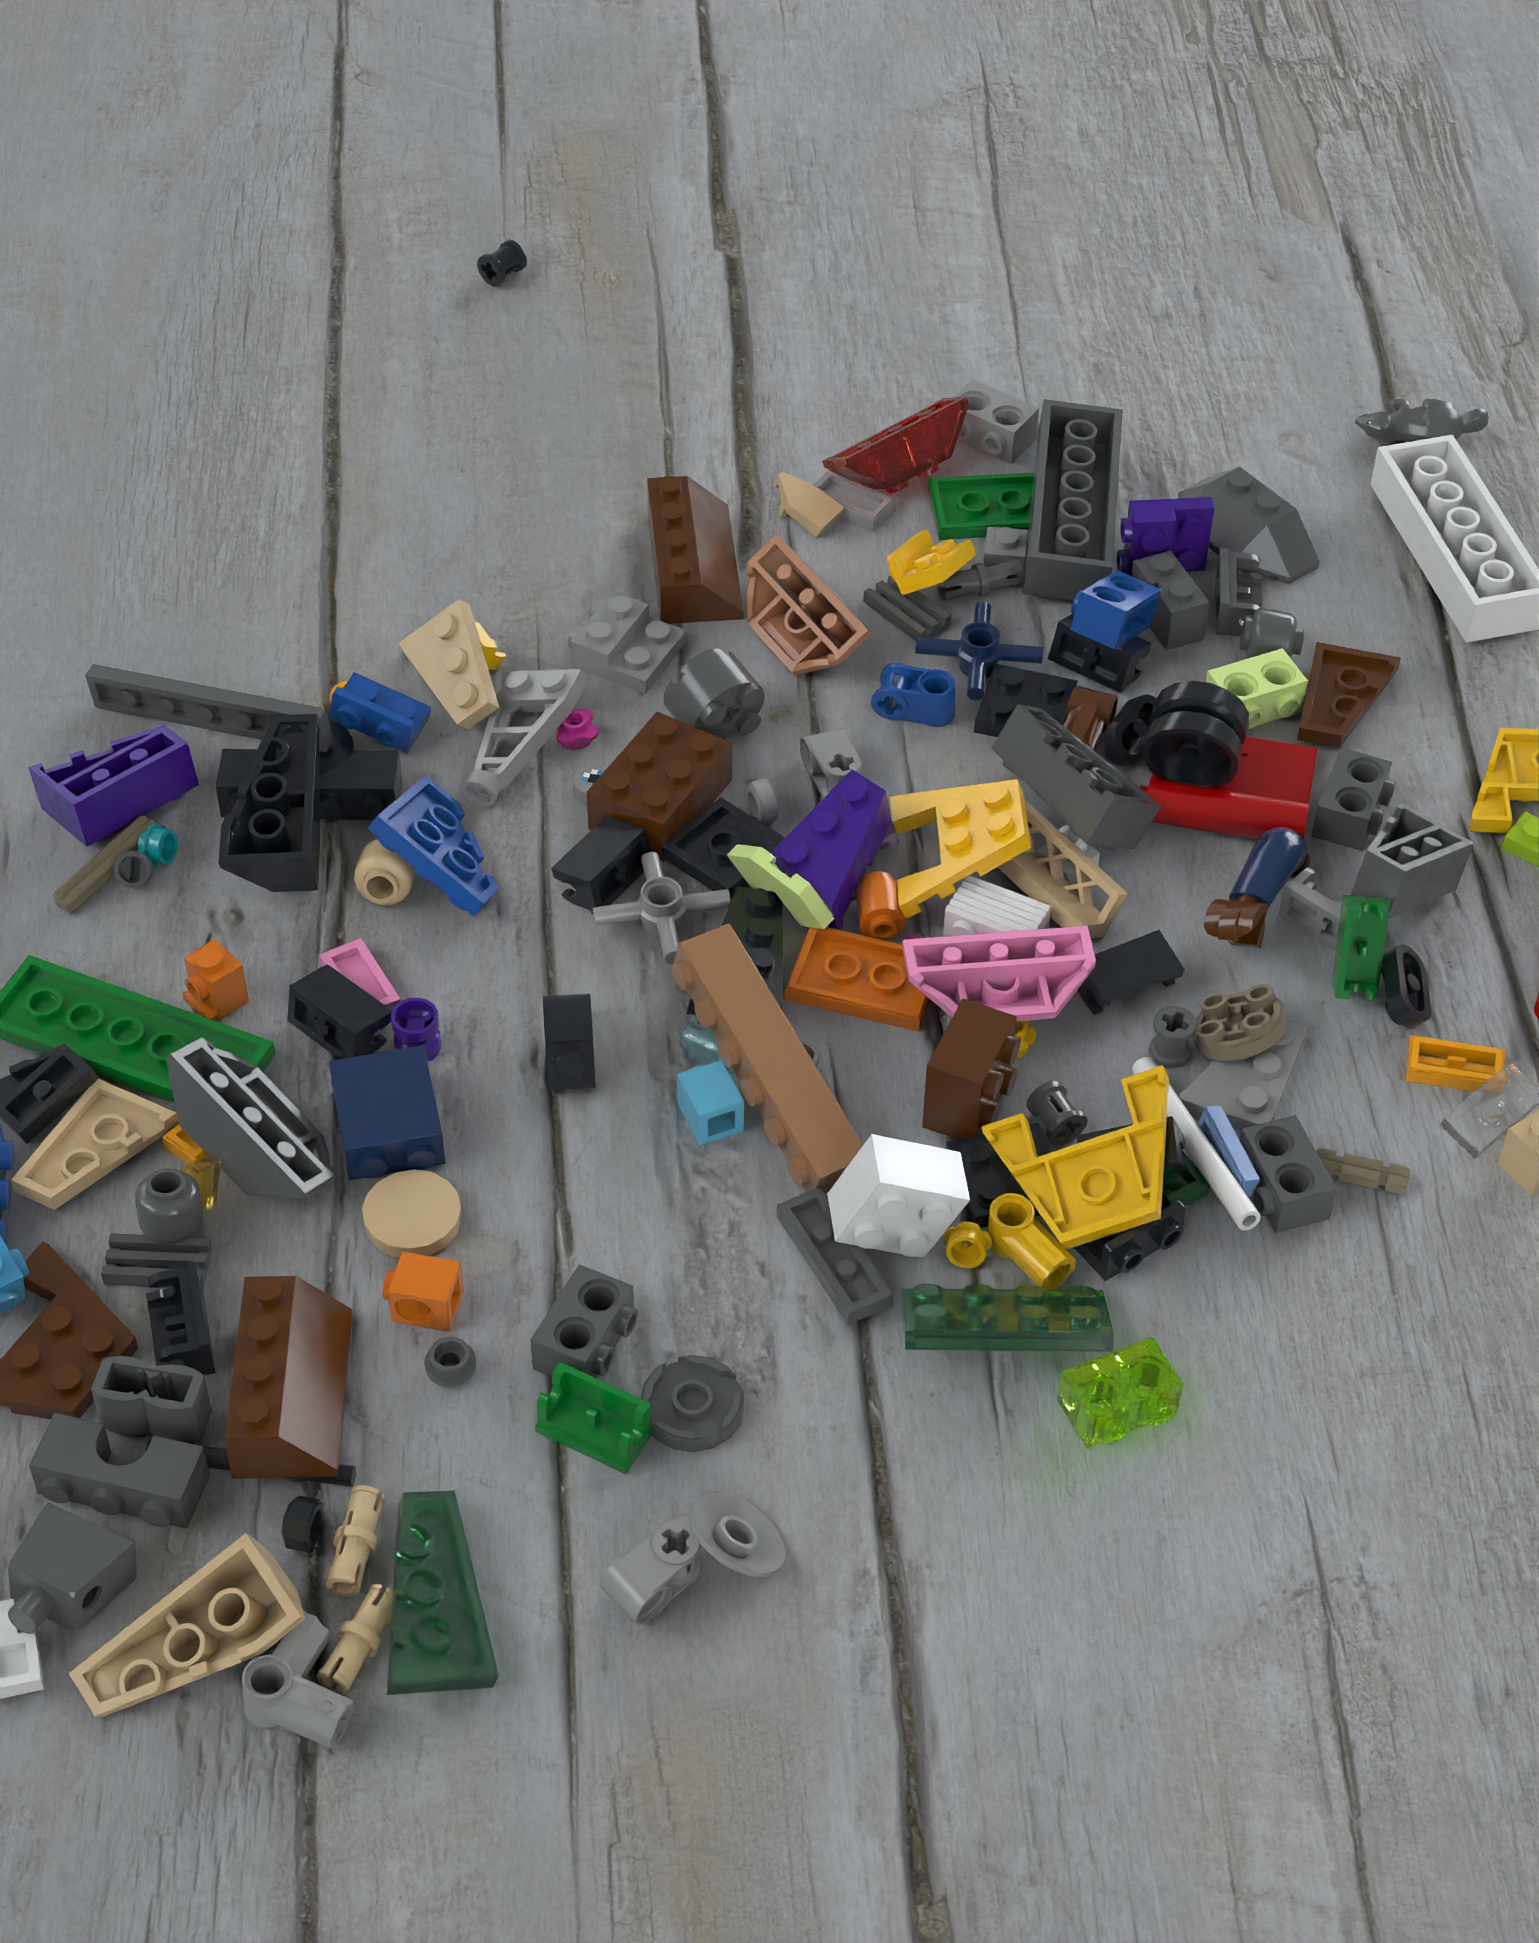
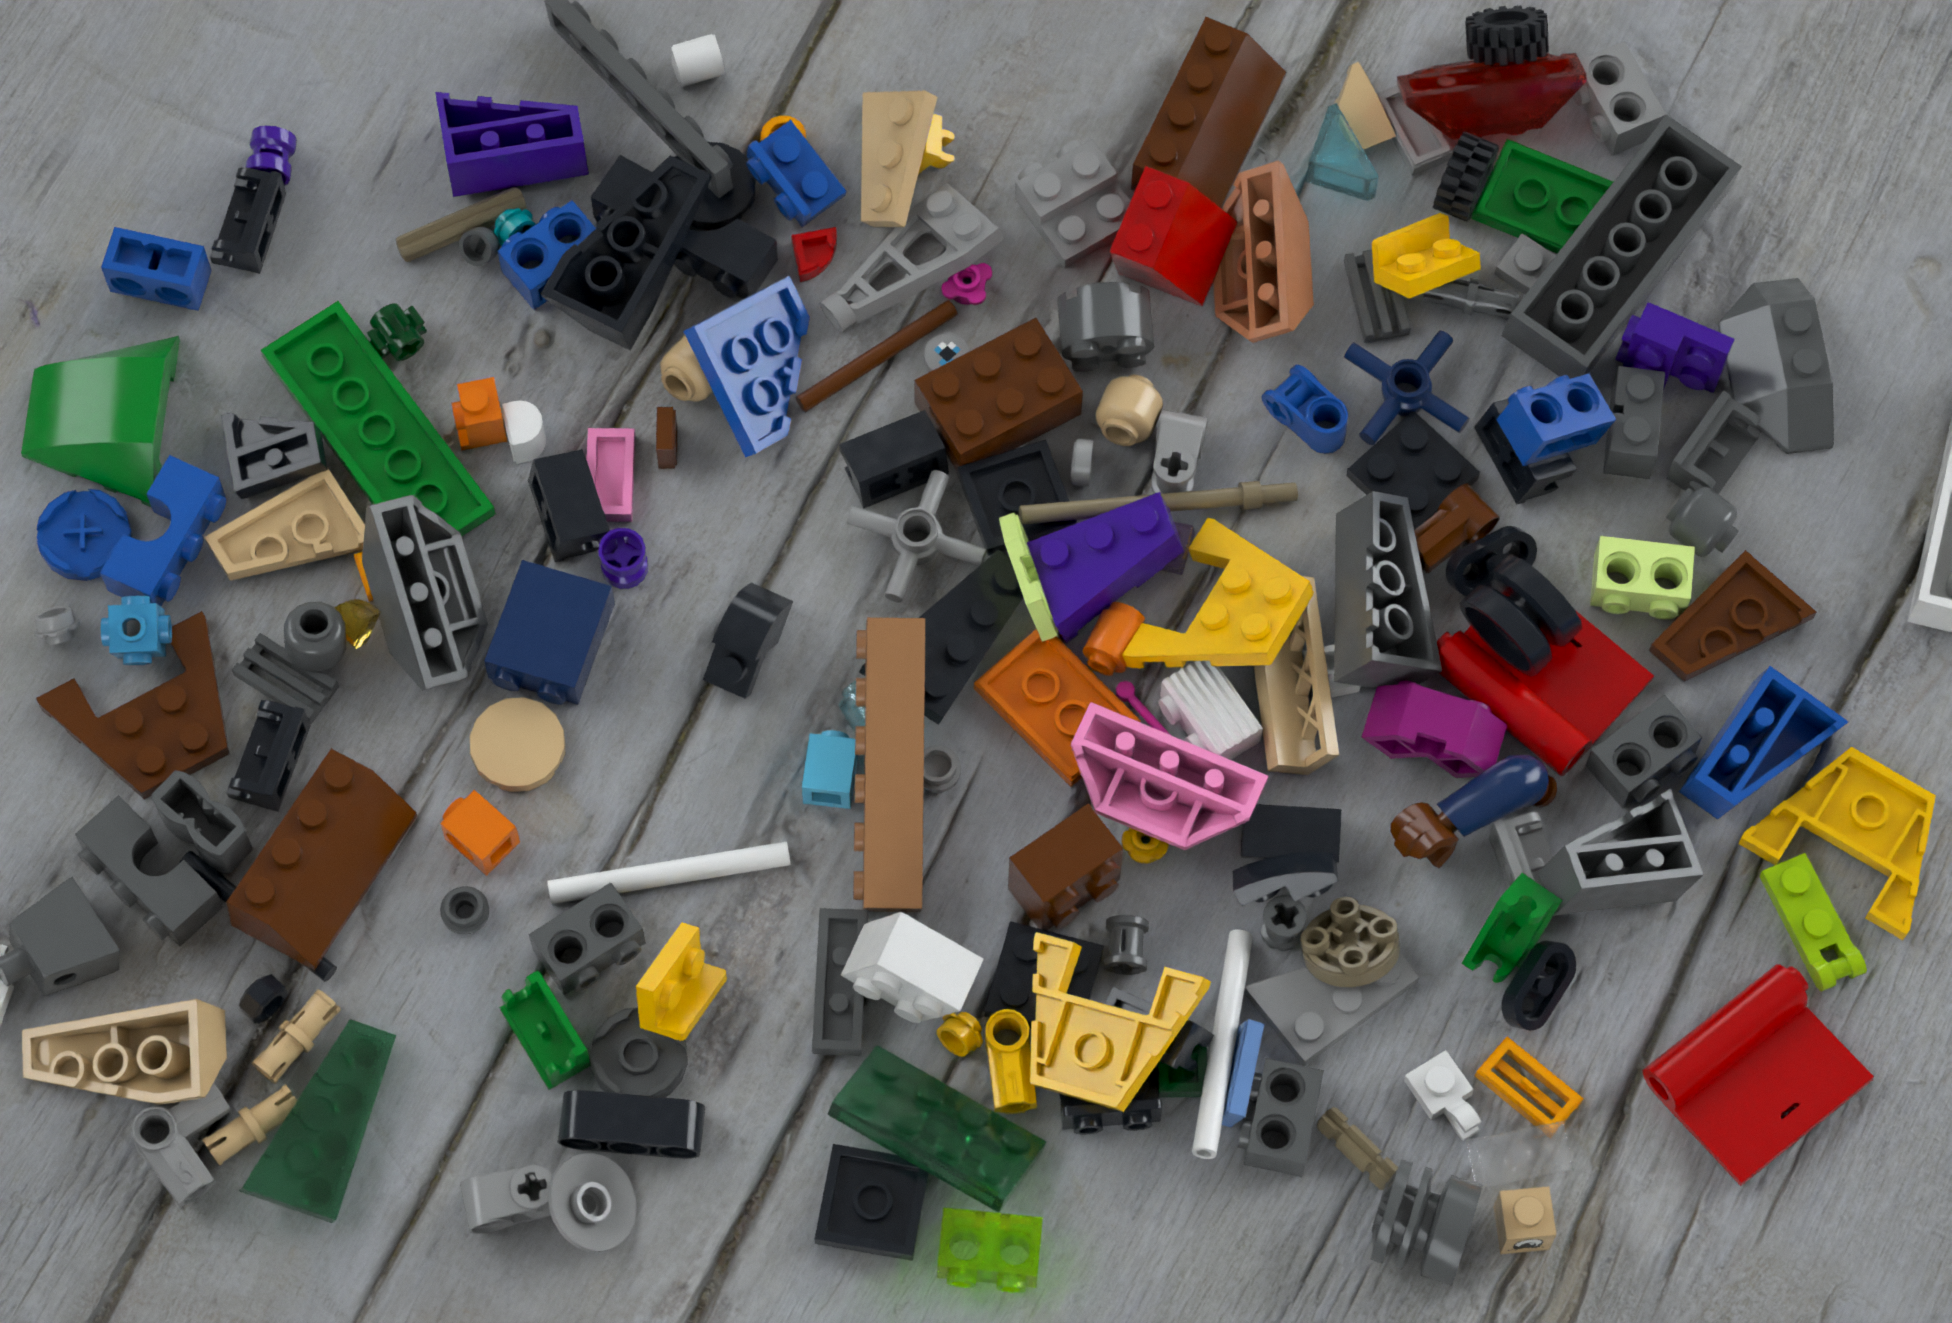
camera: 30 degrees right, 20 degrees up
none -> dark green gear [367,303,427,361]
none -> blue brick [497,200,596,310]
none -> white brick [501,400,546,464]
none -> white piece [547,841,791,904]
none -> black beam [557,1090,706,1159]
none -> yellow bracket [636,922,727,1041]
none -> reddish brown tile [656,407,678,469]
none -> white brick [671,34,725,87]
none -> red tile [791,227,837,282]
none -> reddish brown bar [795,300,958,412]
none -> black plate [815,1144,931,1261]
none -> dark tan bar [1019,481,1298,524]
none -> tan head [1096,375,1163,446]
none -> red slope [1109,166,1238,307]
none -> black slope [1232,852,1338,906]
none -> clear light blue slope [1306,103,1379,201]
none -> magenta brick [1361,681,1507,778]
none -> dark grey wheel [1370,1159,1483,1286]
none -> white plate [1404,1050,1482,1141]
none -> black tyre [1433,132,1499,222]
none -> black tyre [1465,6,1549,66]
none -> blue wedge [1678,666,1849,820]

